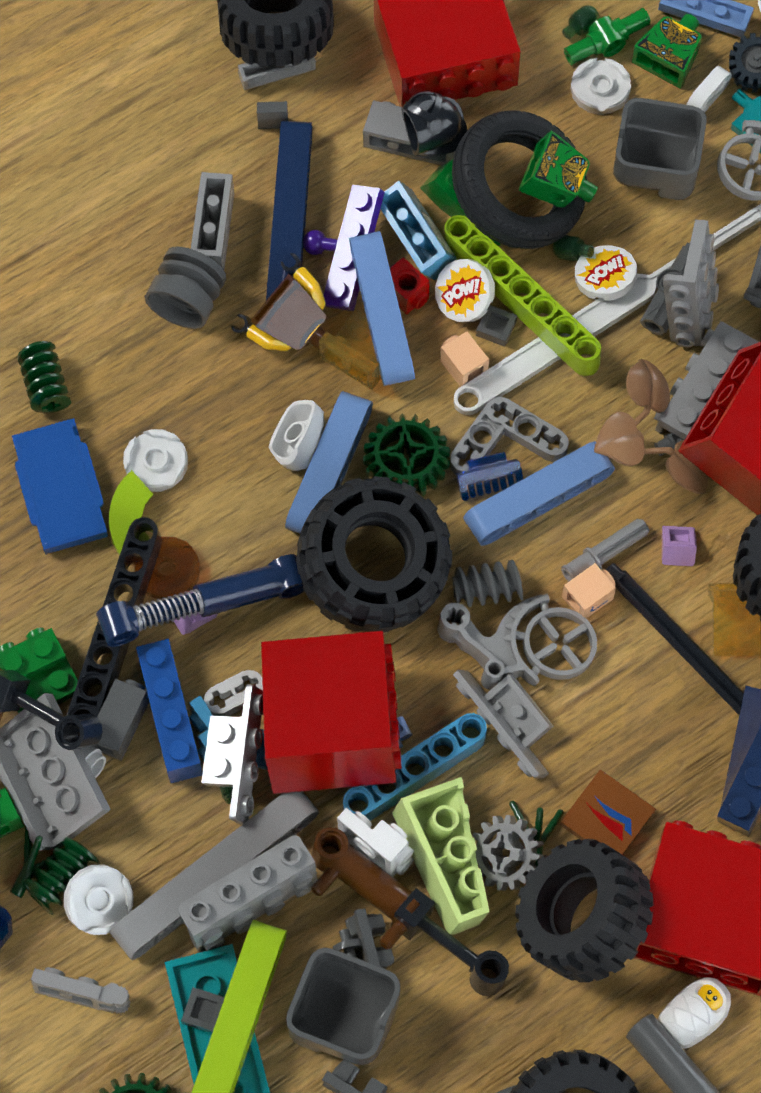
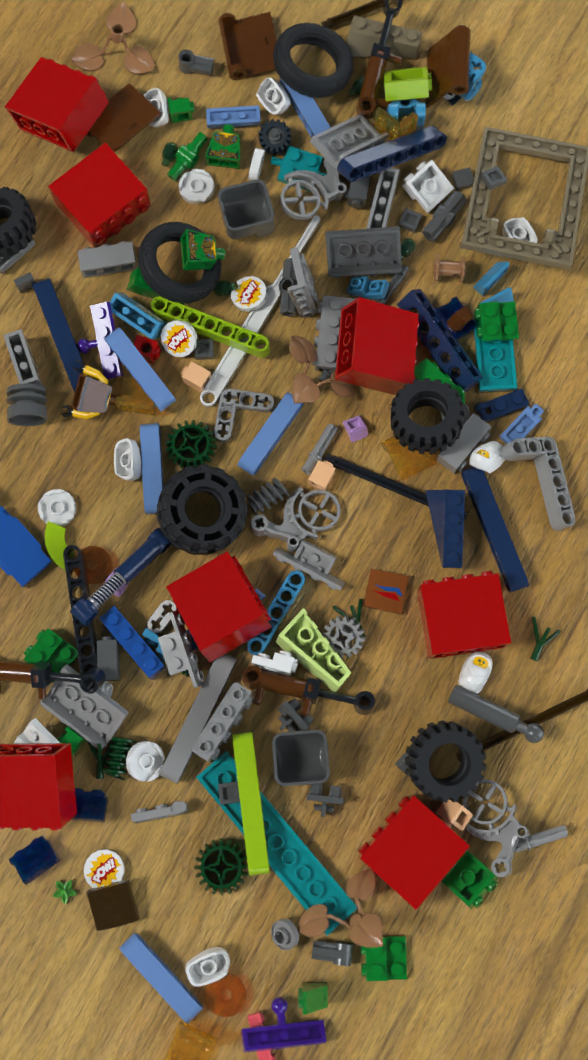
camera: 25 degrees left, 10 degrees up
black helmet [401,91,468,156] -> none
clear blue piece [456,452,523,501] -> none
black tyre [515,839,653,982] -> none

